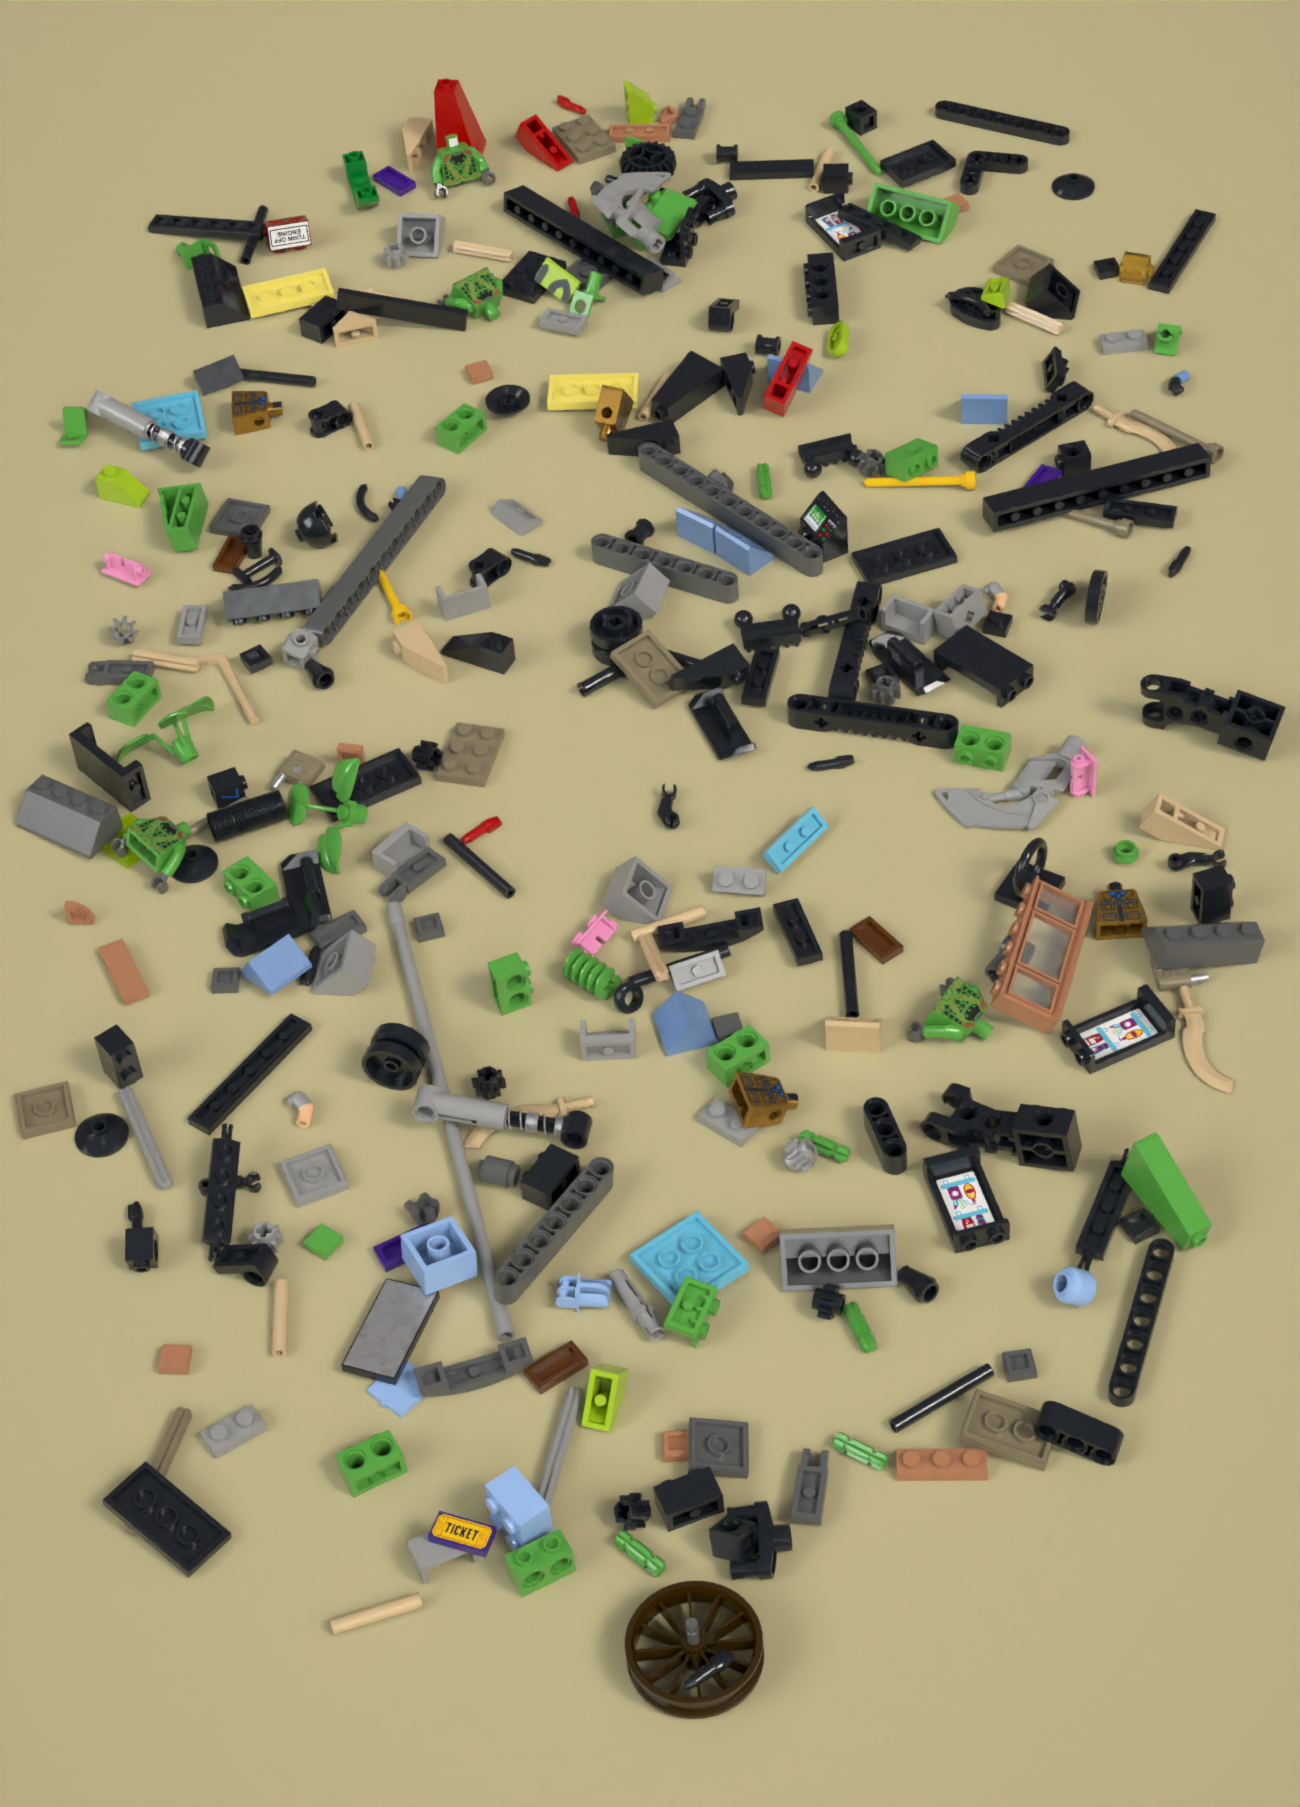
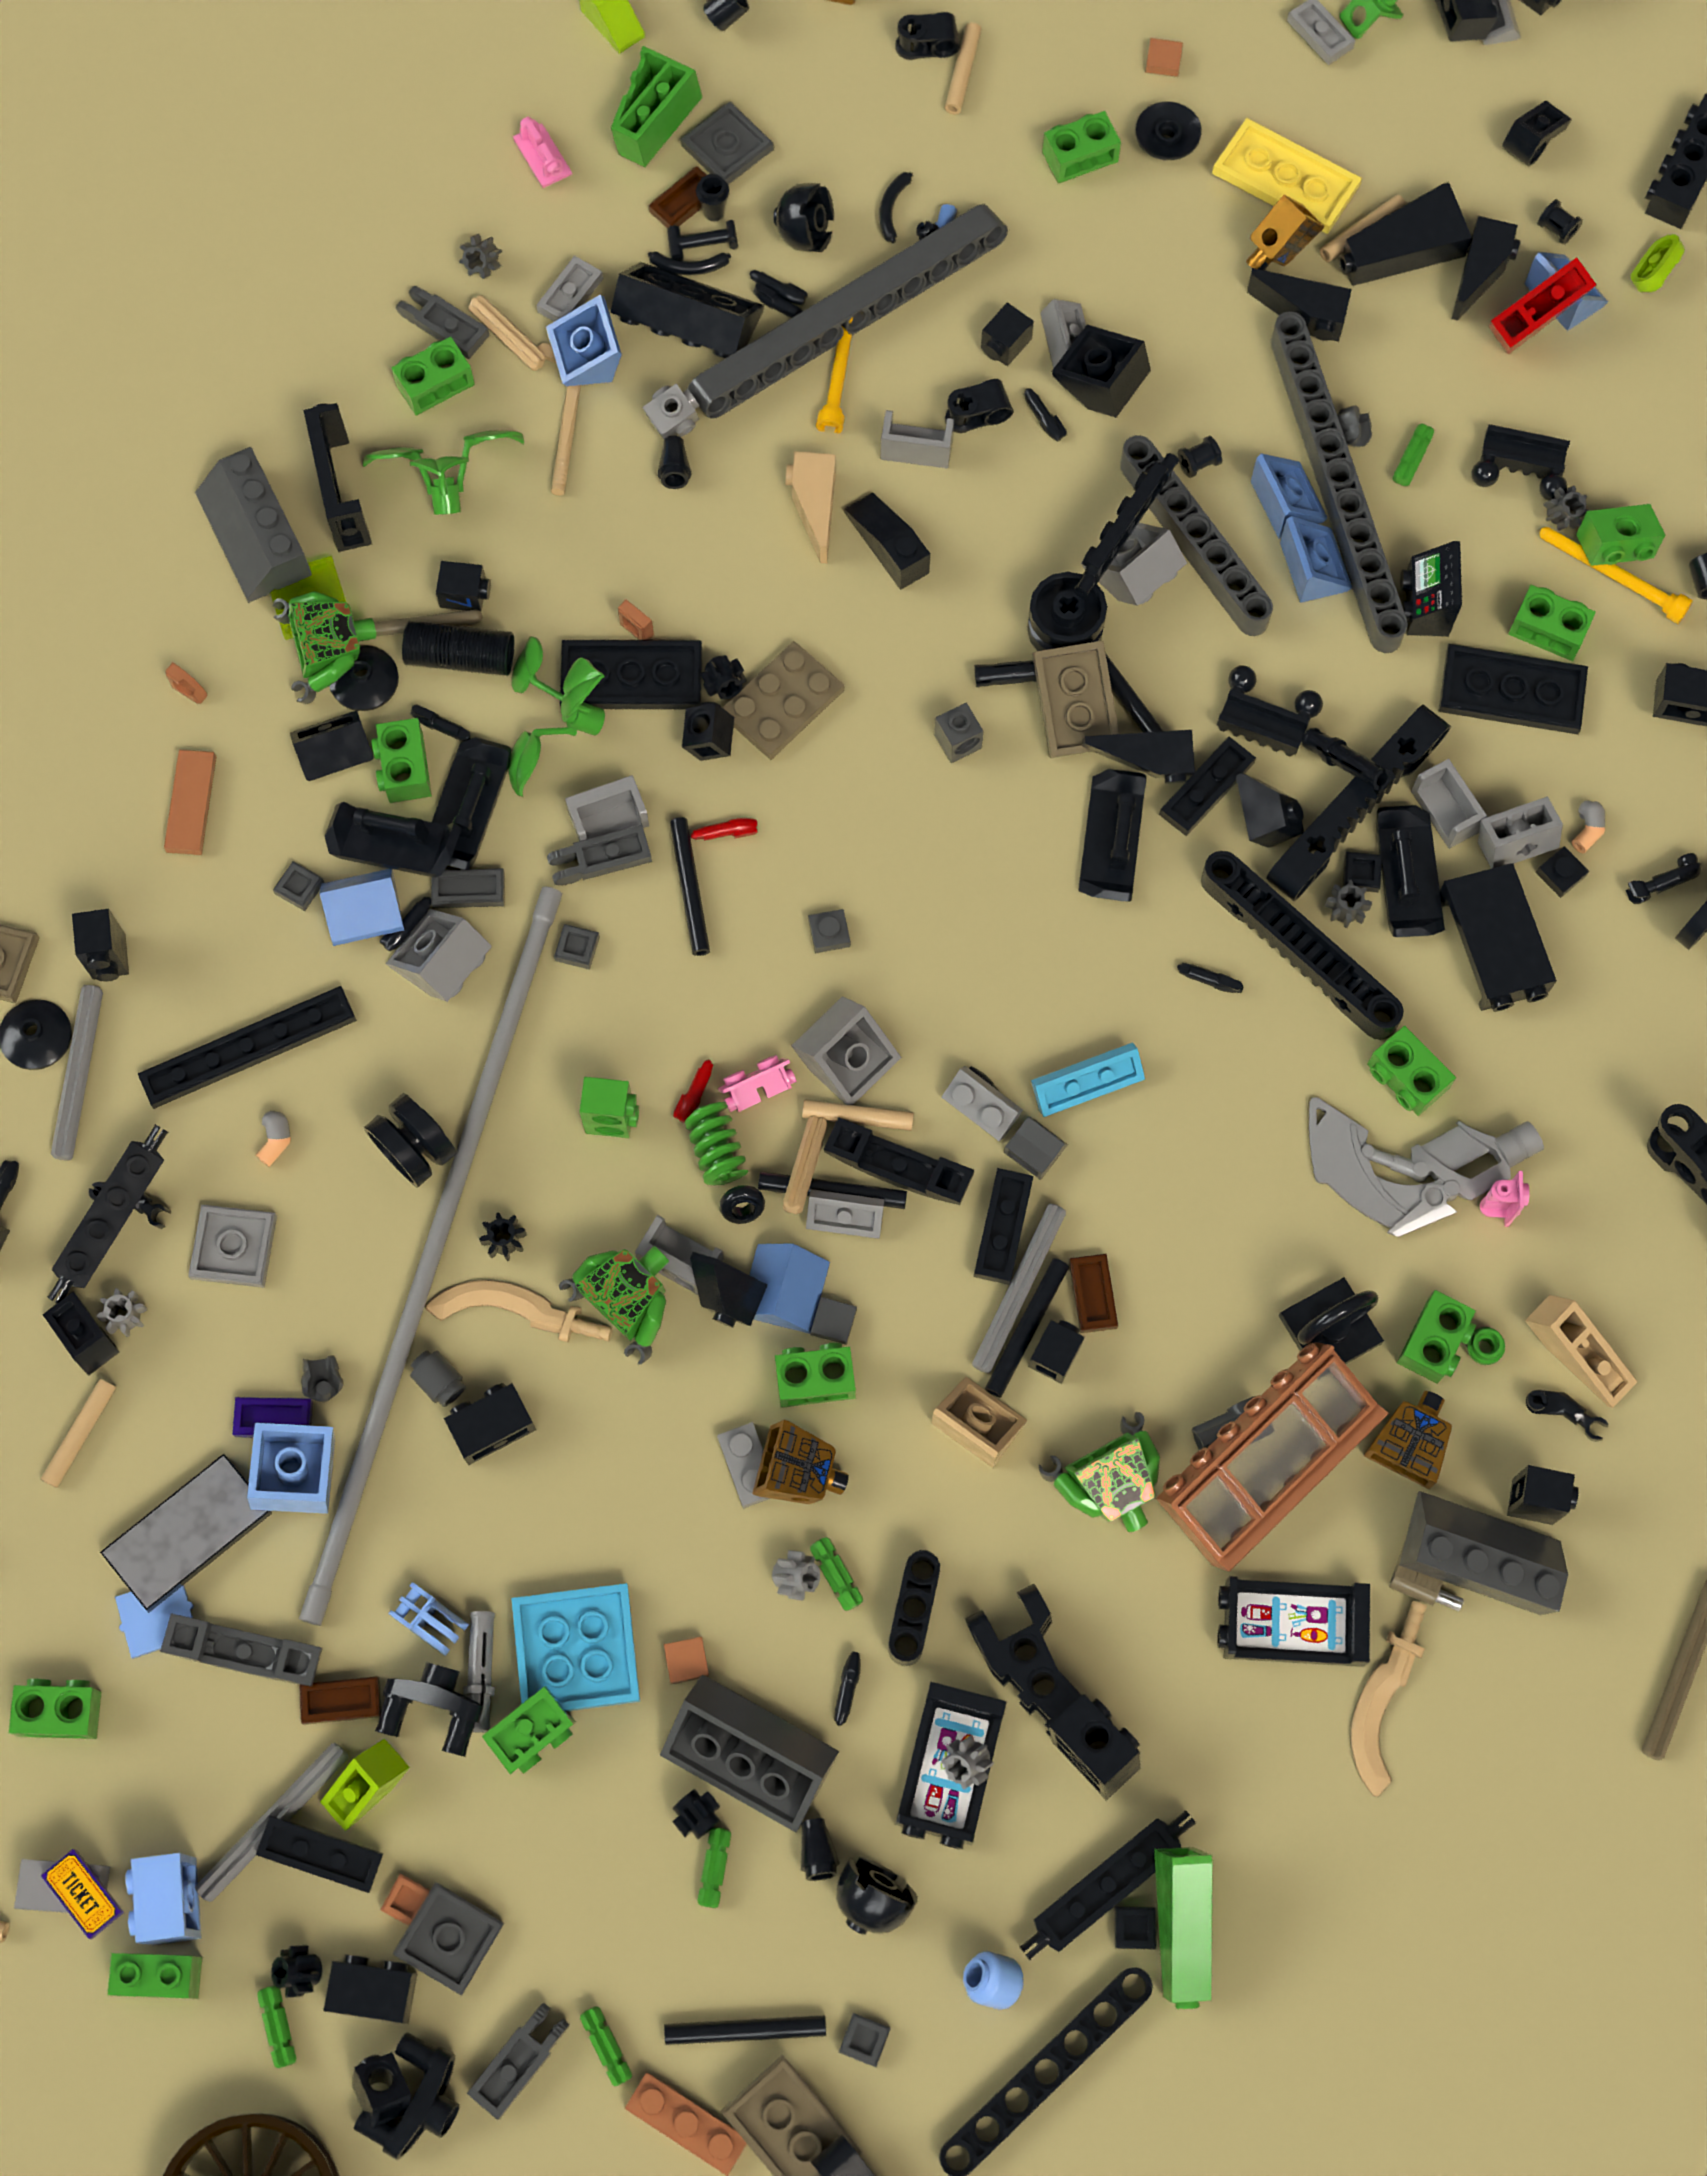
camera: 25 degrees right, 25 degrees up
black plate [239,644,273,674] -> none
dark tan piece [270,750,325,790] -> none
bright green tile [303,1223,344,1261] -> none
piece [412,1084,593,1149] -> none
dark grey beam [494,1157,614,1305] -> none
black arm [657,783,680,830] -> none
none -> black plate [256,1815,384,1893]
none -> black panel [290,710,374,781]
none -> black connector [375,1662,484,1757]
none -> black piece [411,705,471,741]
none -> medium blue slope [546,294,622,386]
none -> torso [559,1246,669,1365]
none -> red piece [673,1059,713,1123]
none -> black brick [682,702,734,761]
none -> black slope [690,1252,768,1328]
none -> black piece [749,270,808,305]
none -> black piece [753,283,803,318]
none -> dark grey plate [808,909,851,953]
none -> black piece [834,1651,861,1726]
none -> black cylinder [836,1857,918,1935]
none -> dark grey brick [934,702,984,764]
none -> light grey gear [941,1736,994,1789]
none -> light grey axle [972,1204,1066,1373]
none -> black brick [981,302,1034,367]
none -> dark grey piece [1004,1117,1068,1180]
none -> black brick [1028,1320,1084,1384]
none -> black slope [1051,325,1151,418]
none -> black plate [1074,453,1179,599]
none -> black slope [1236,773,1304,848]
none -> bright green brick [1397,1290,1477,1384]
none -> bright green brick [1508,585,1596,662]

